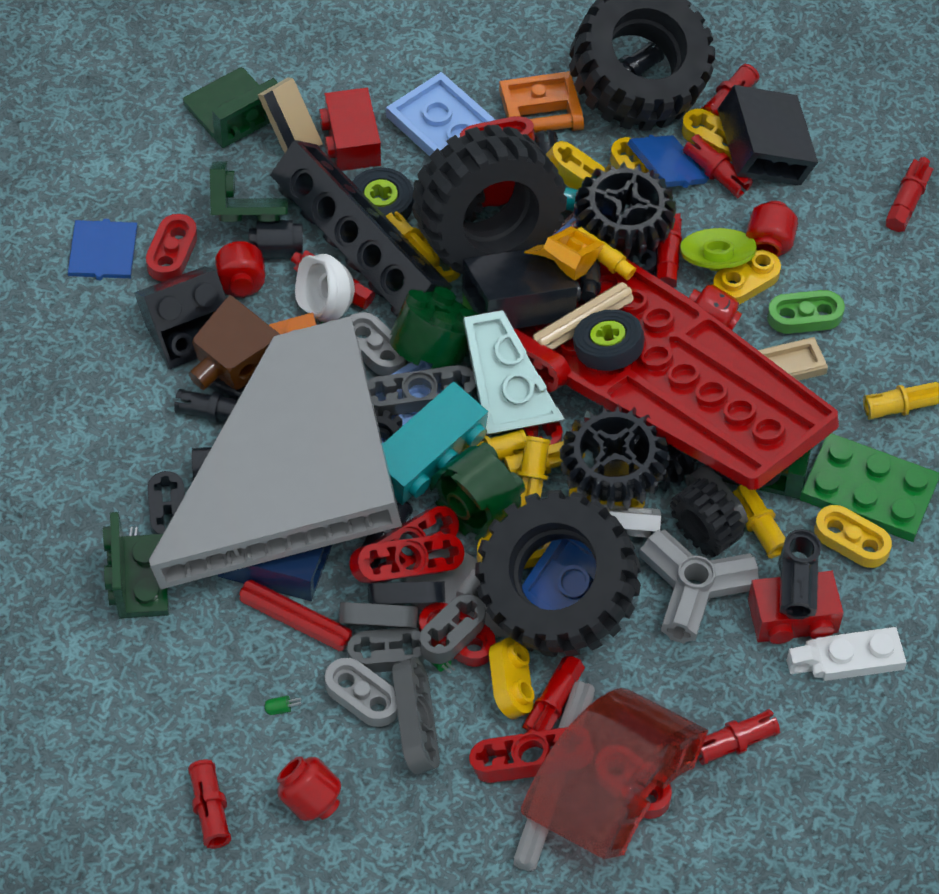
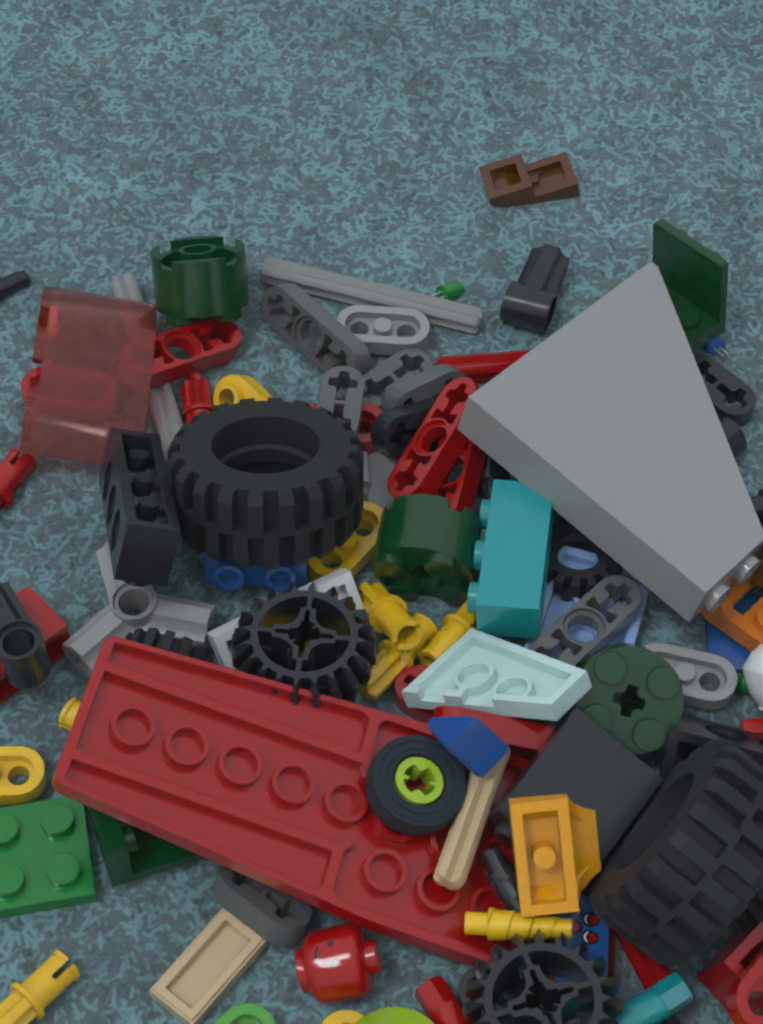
camera: 145 degrees right, 0 degrees up
red pin [188,759,231,849] -> none
red head [277,756,341,821] -> none
none -> black brick [98,427,181,587]
none -> dark green brick [150,236,249,326]
none -> light grey axle [260,257,483,334]
none -> blue slope [427,716,509,778]
none -> reddish brown slope [479,152,580,206]
none -> black piece [500,243,570,334]

